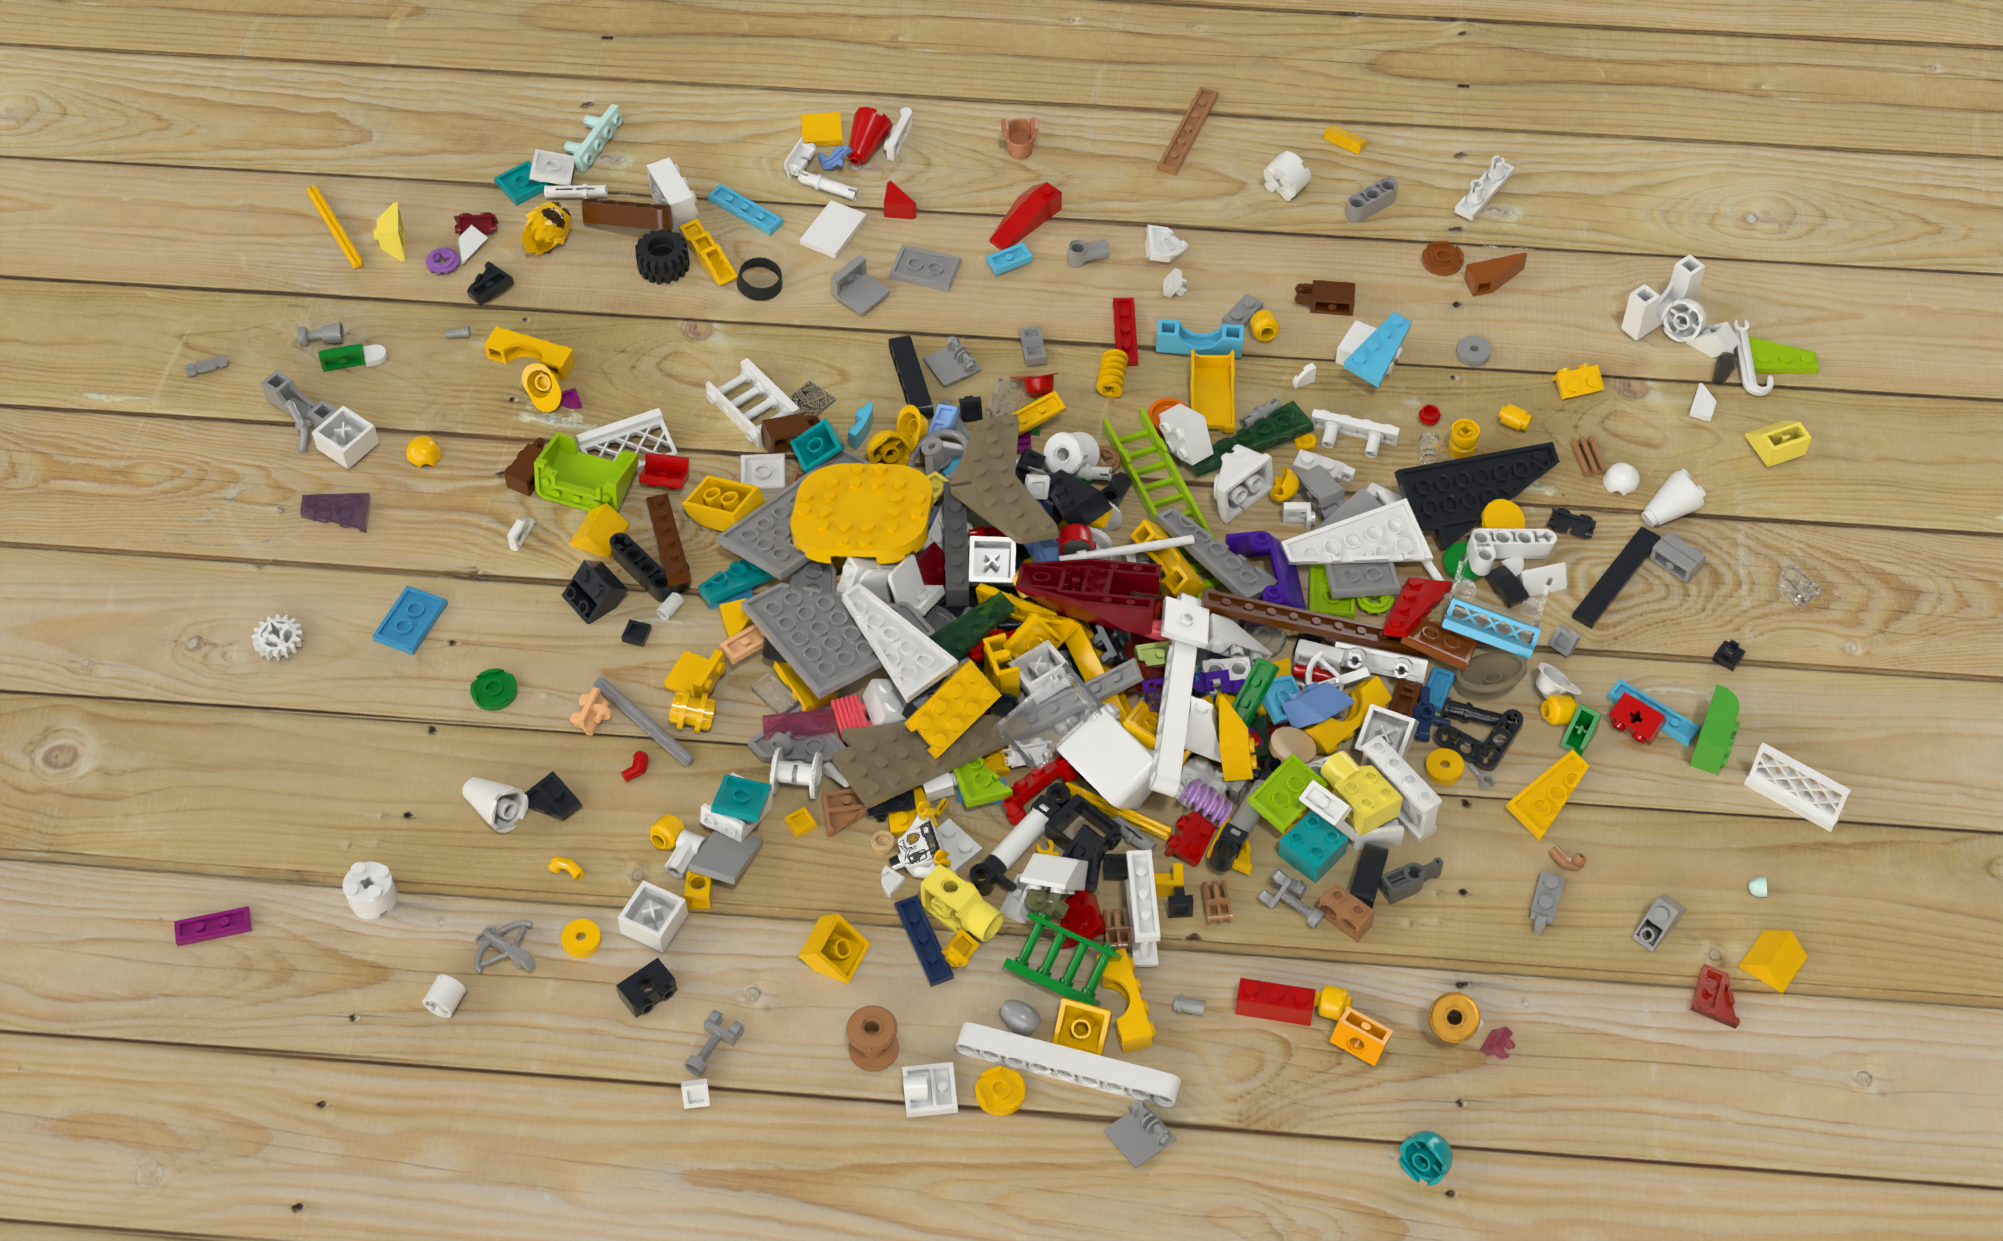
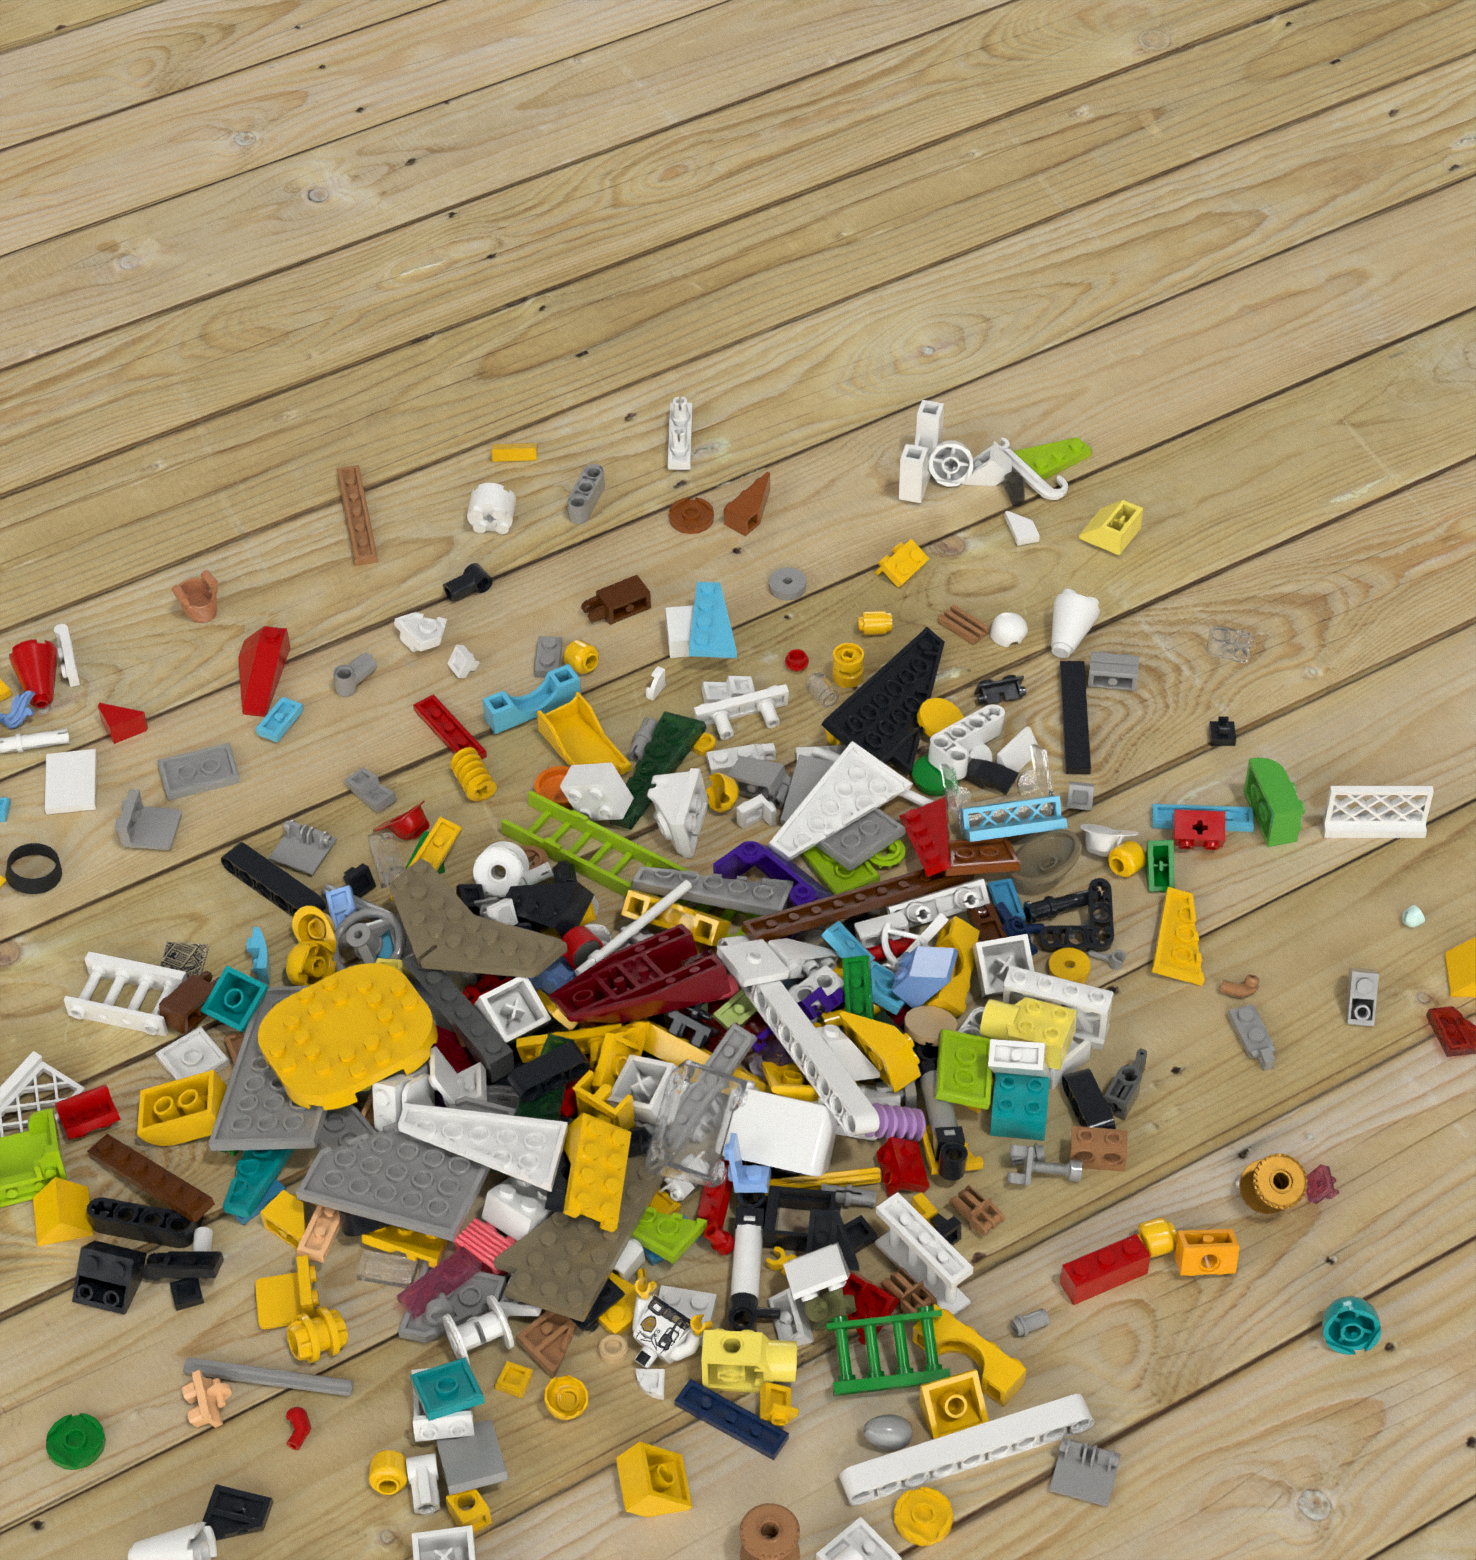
camera: 35 degrees left, 5 degrees down
none -> black hinge [141,1251,224,1281]
none -> black piece [443,563,493,602]
none -> black beam [508,1042,591,1103]
none -> yellow hair [544,1375,588,1420]
none -> white slope [701,676,755,703]
none -> light blue bracket [724,1133,771,1193]
none -> medium azure plate [821,921,875,963]

